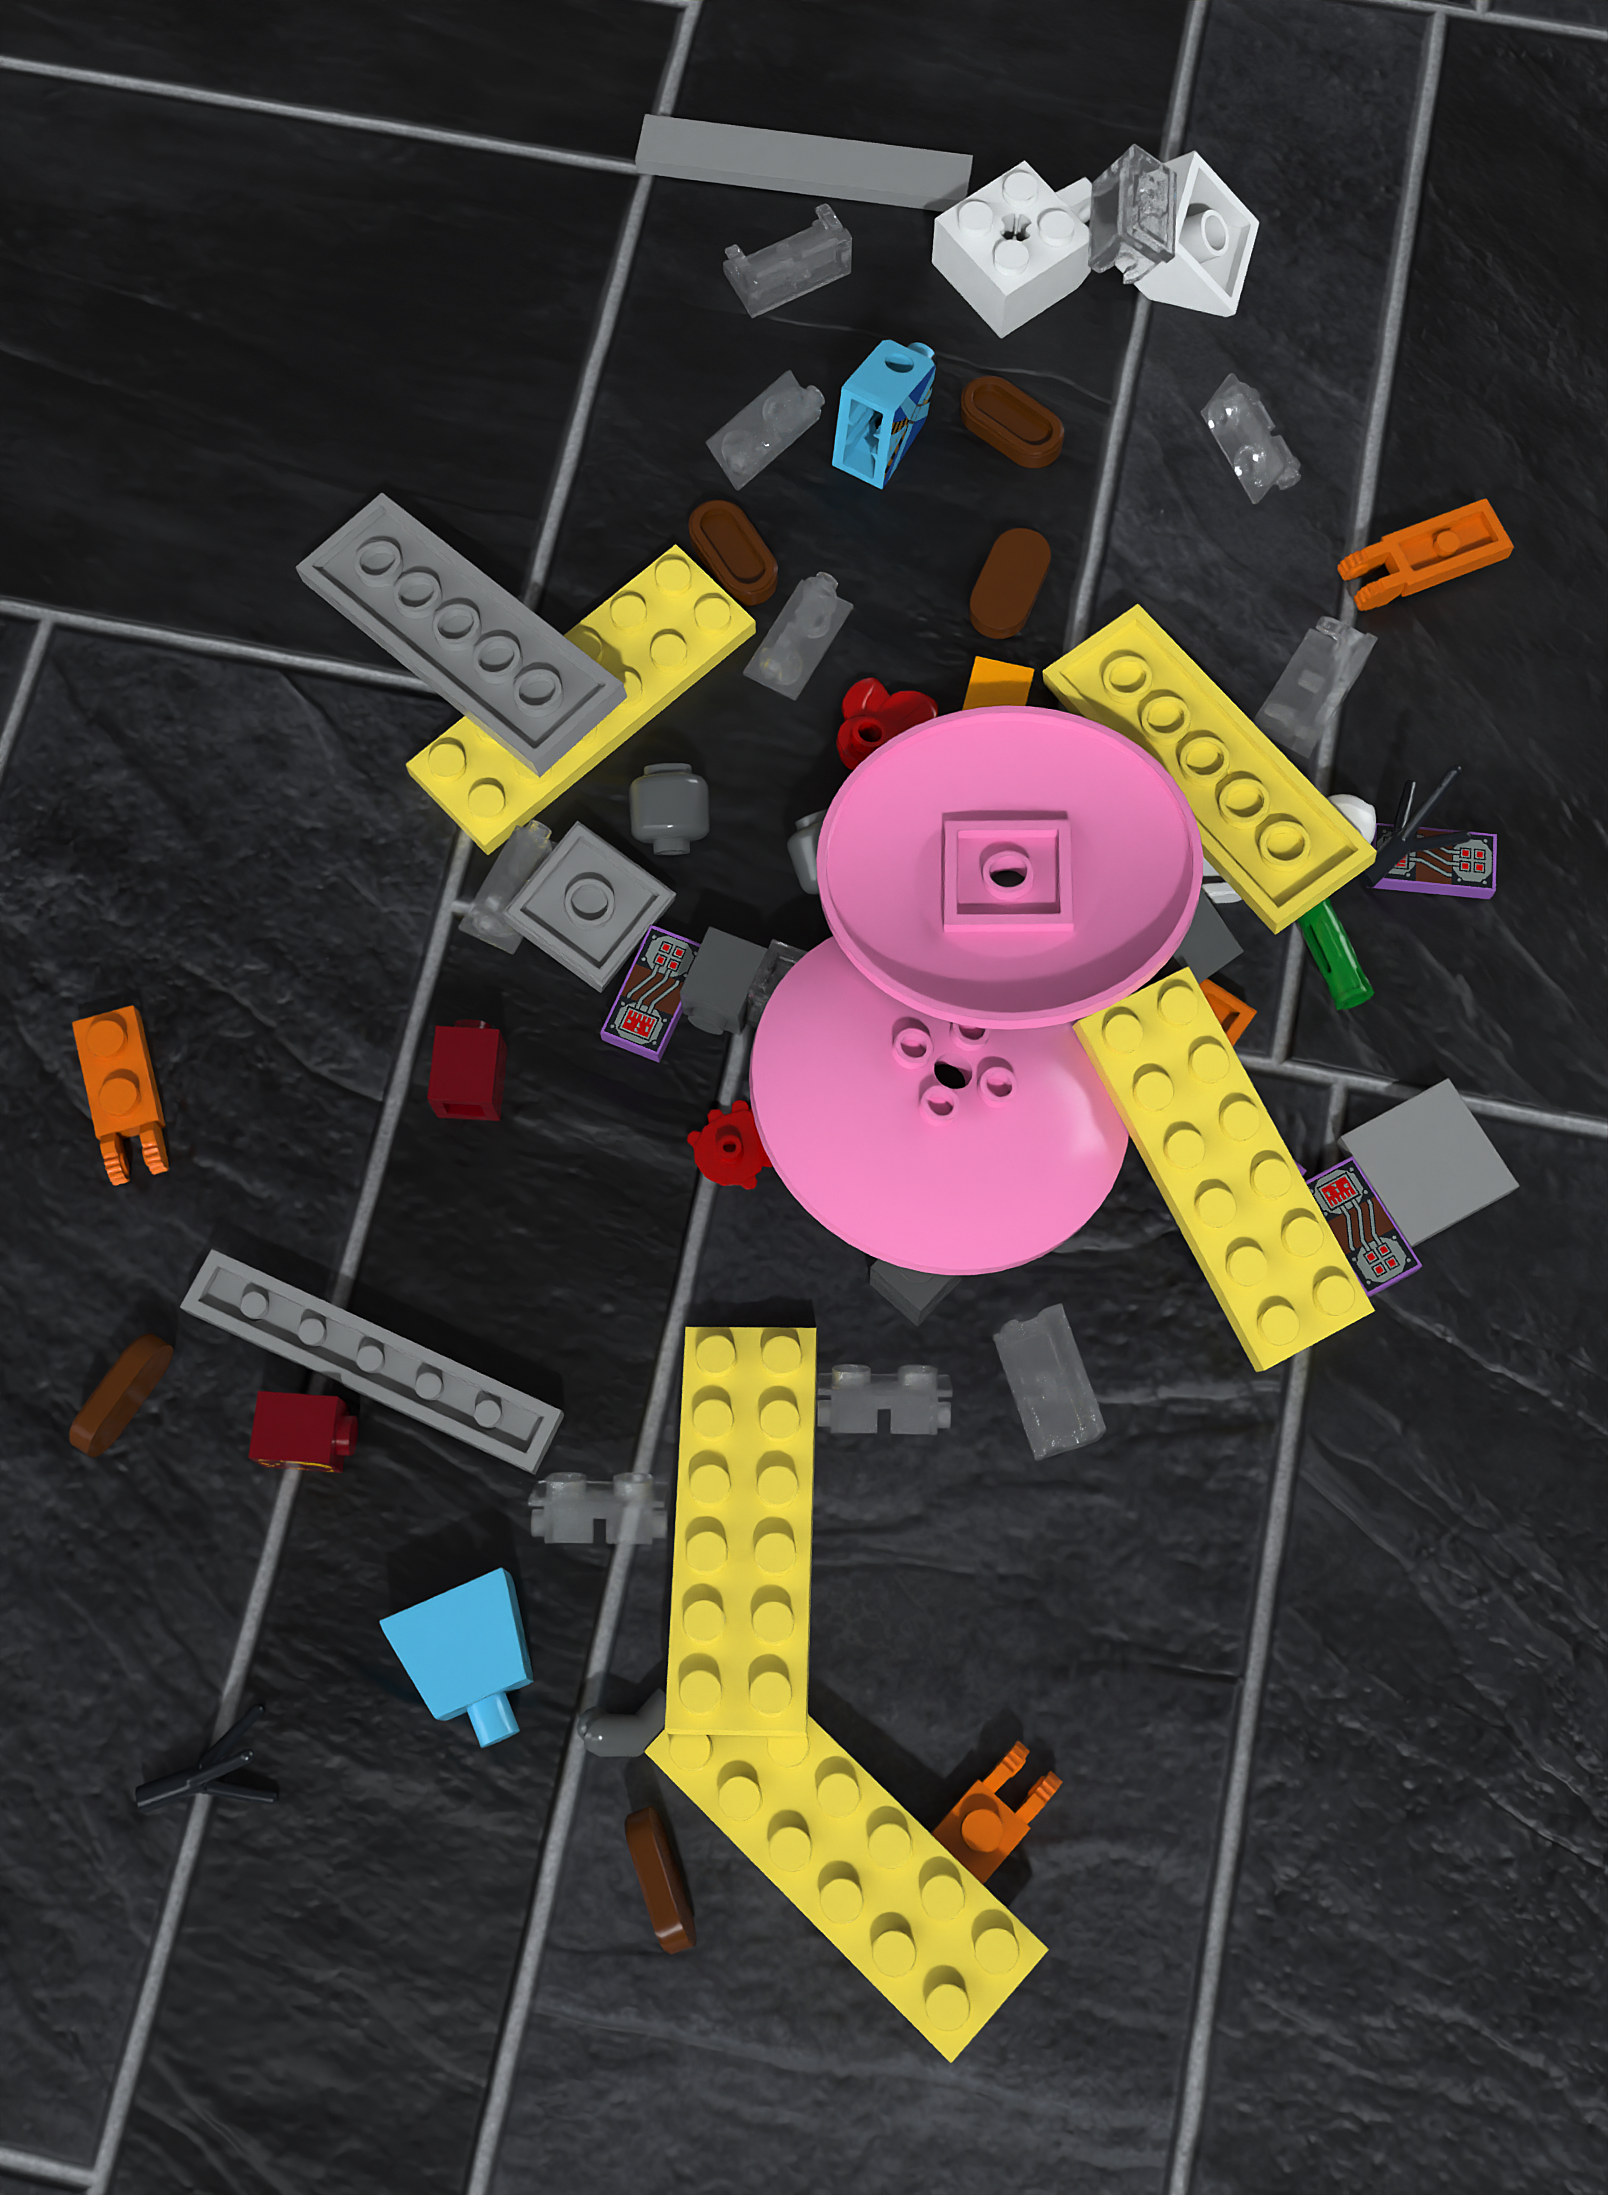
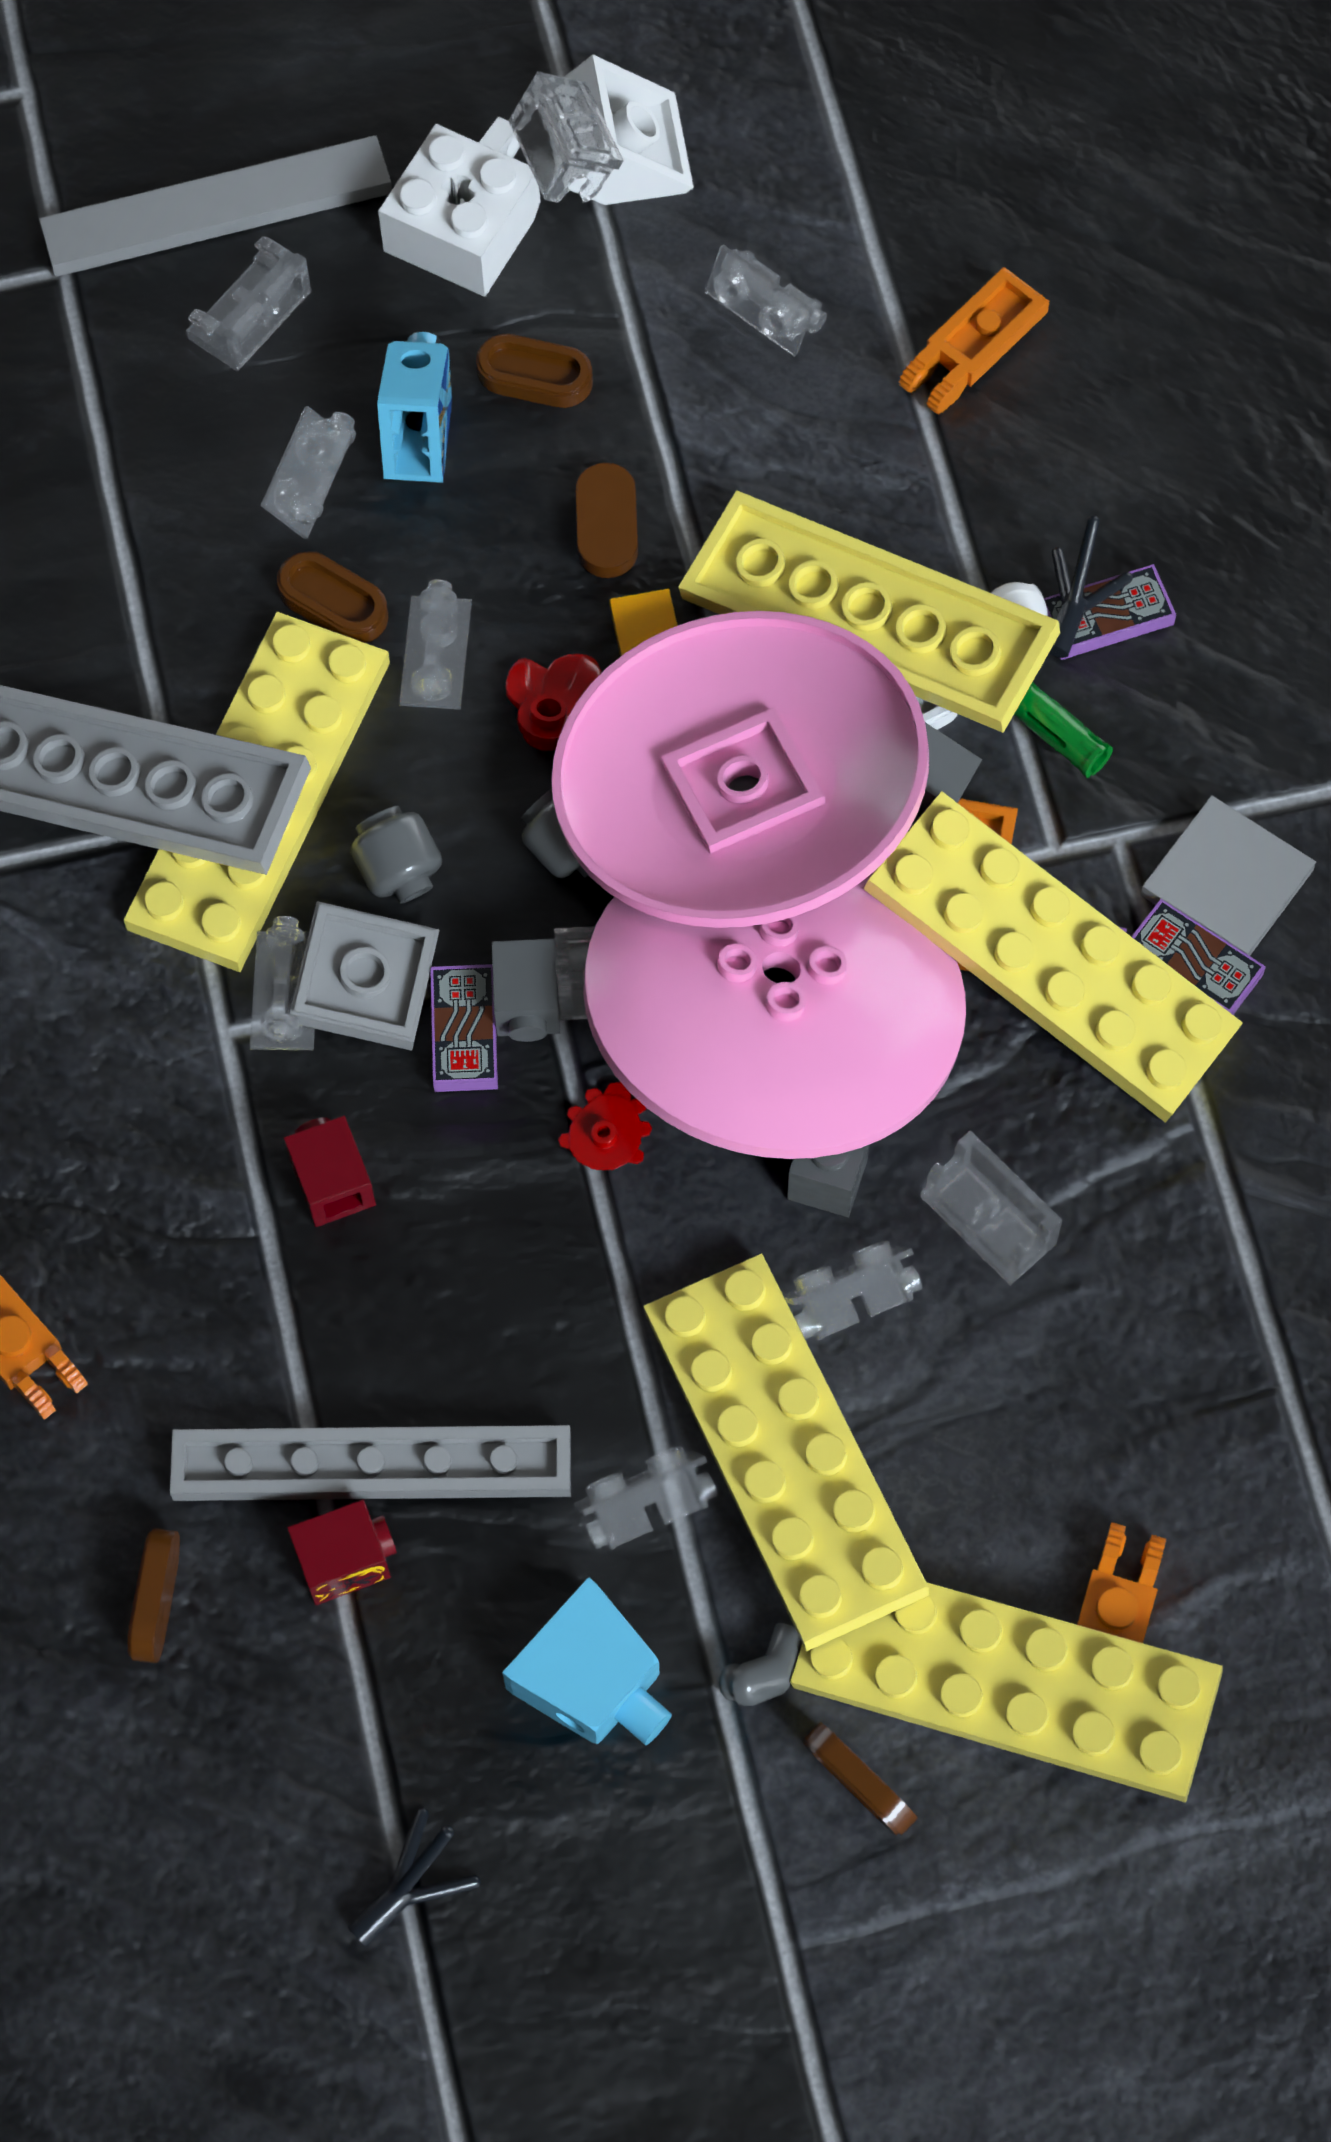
camera: 25 degrees left, 5 degrees down
clear hinge [1252,616,1378,759] -> none

